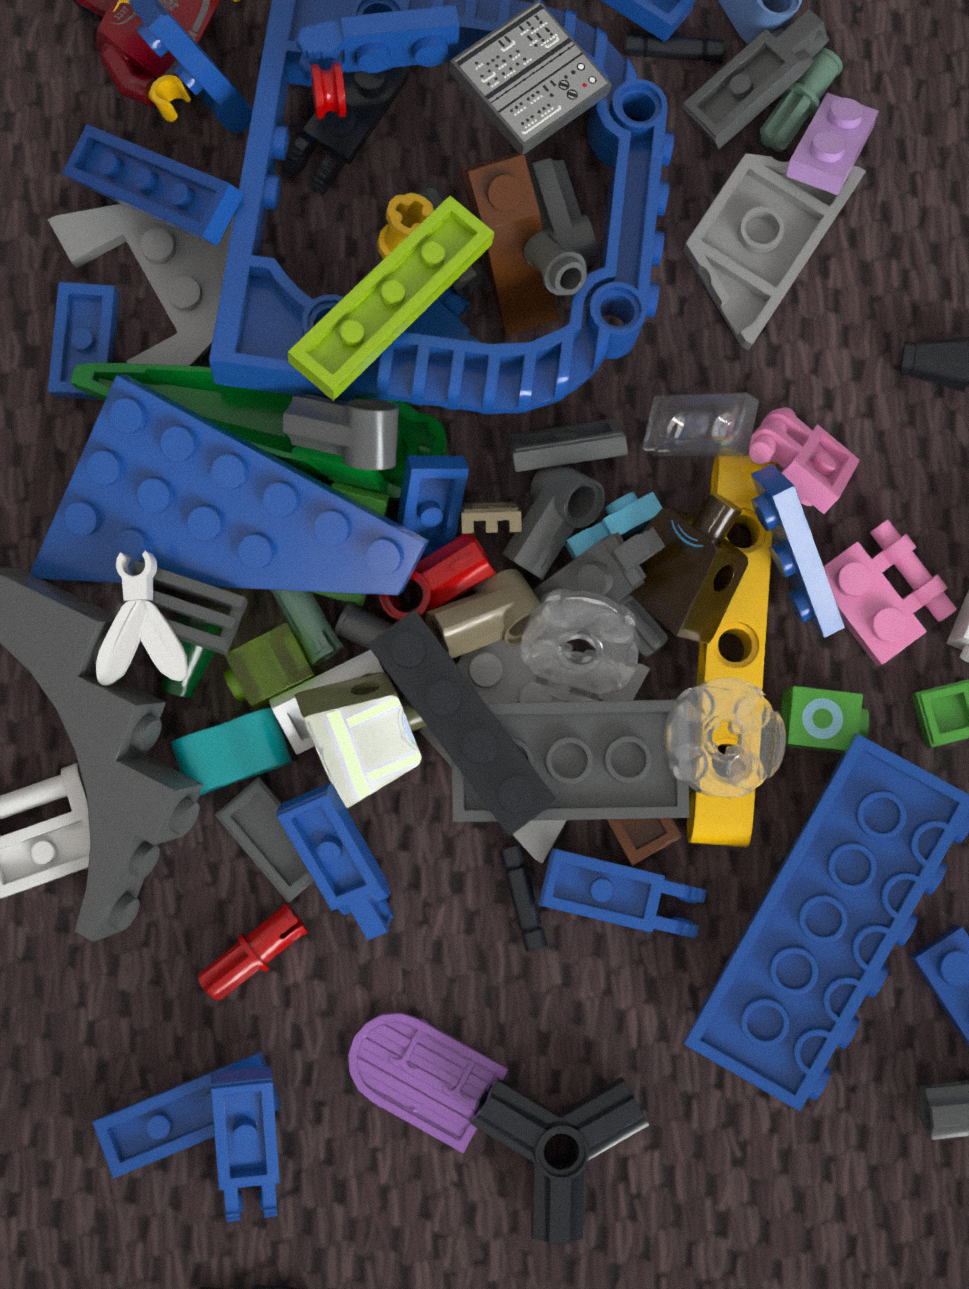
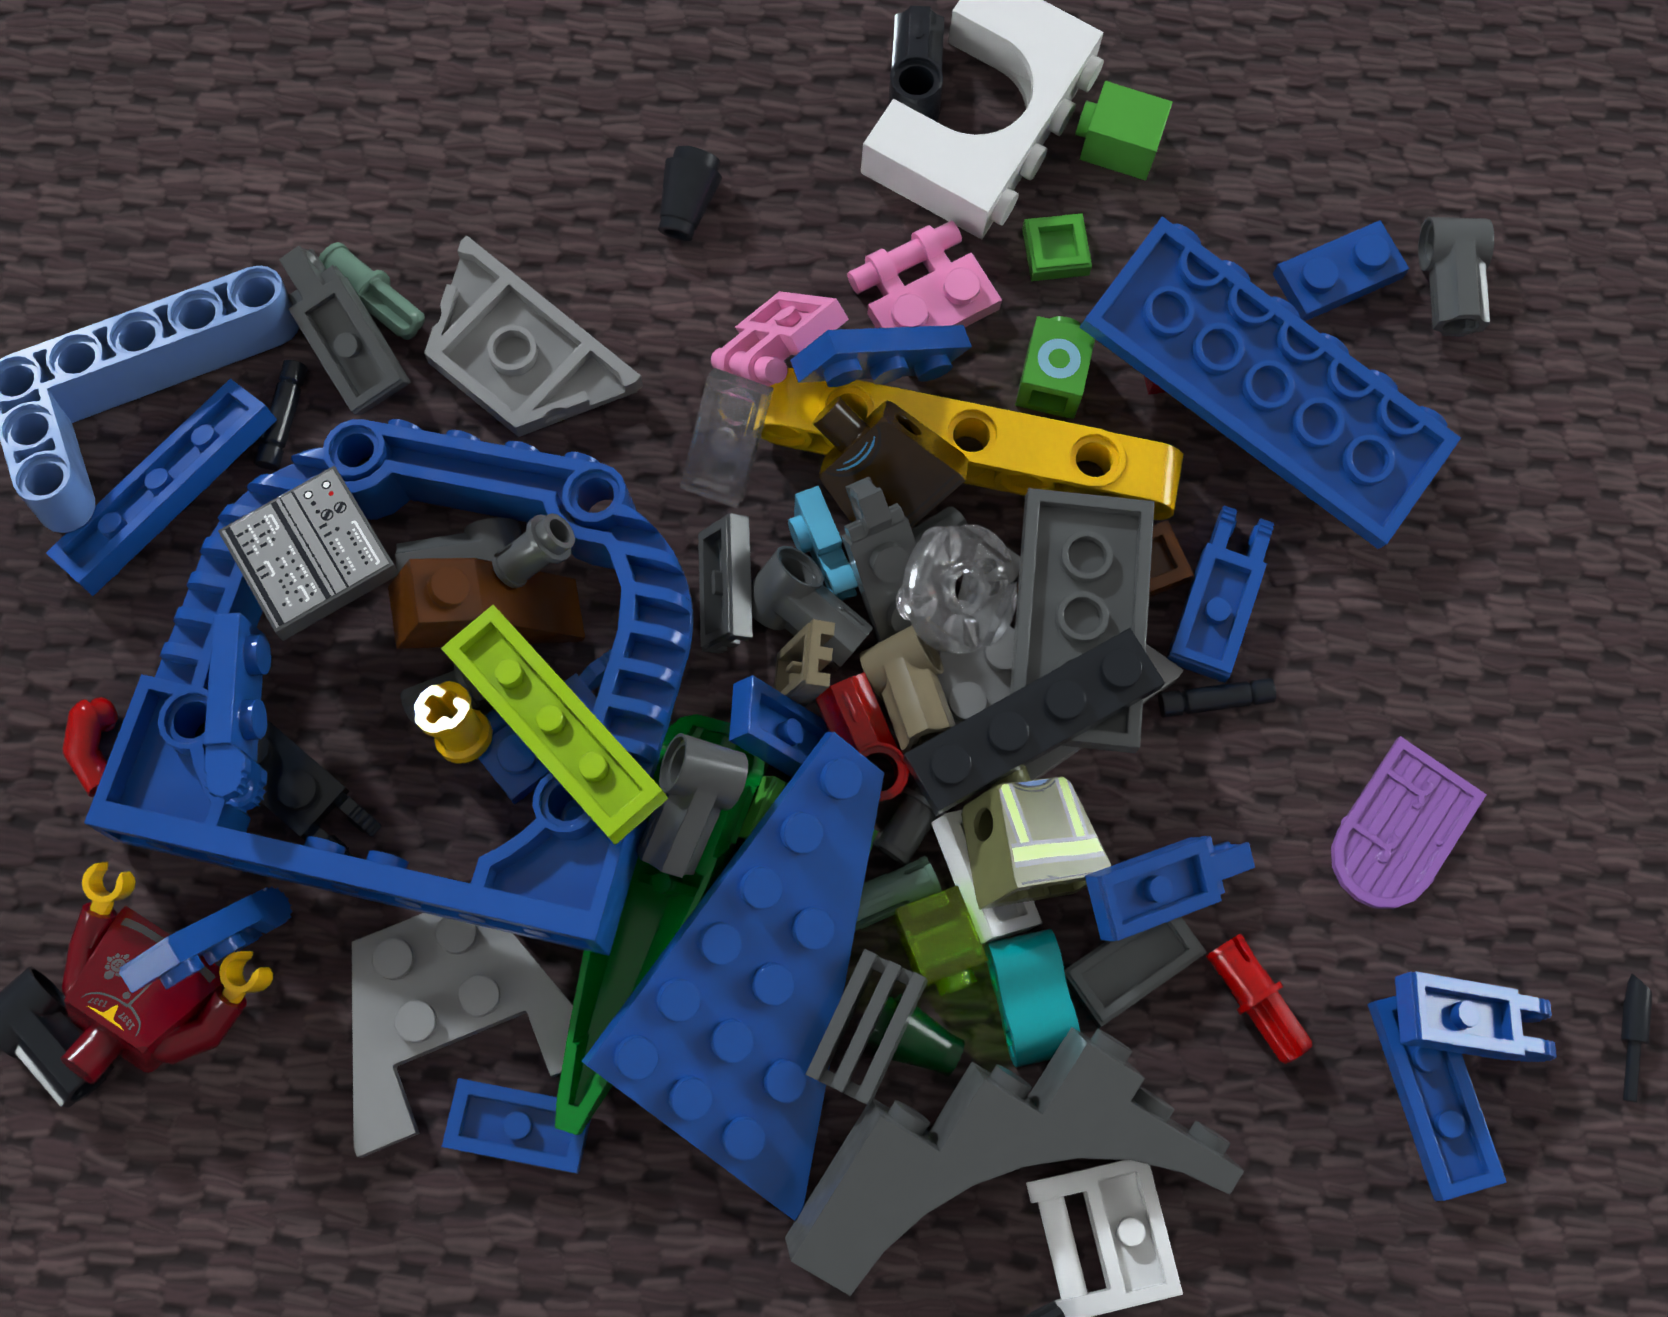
camera: 85 degrees left, 10 degrees down
blue plate [62,124,244,246] -> none
white piece [96,551,188,686] -> none
red bush [310,62,346,120] -> none
black piece [470,1075,649,1244] -> none
clear plate [664,677,786,798] -> none
lavender plate [786,92,879,195] -> none

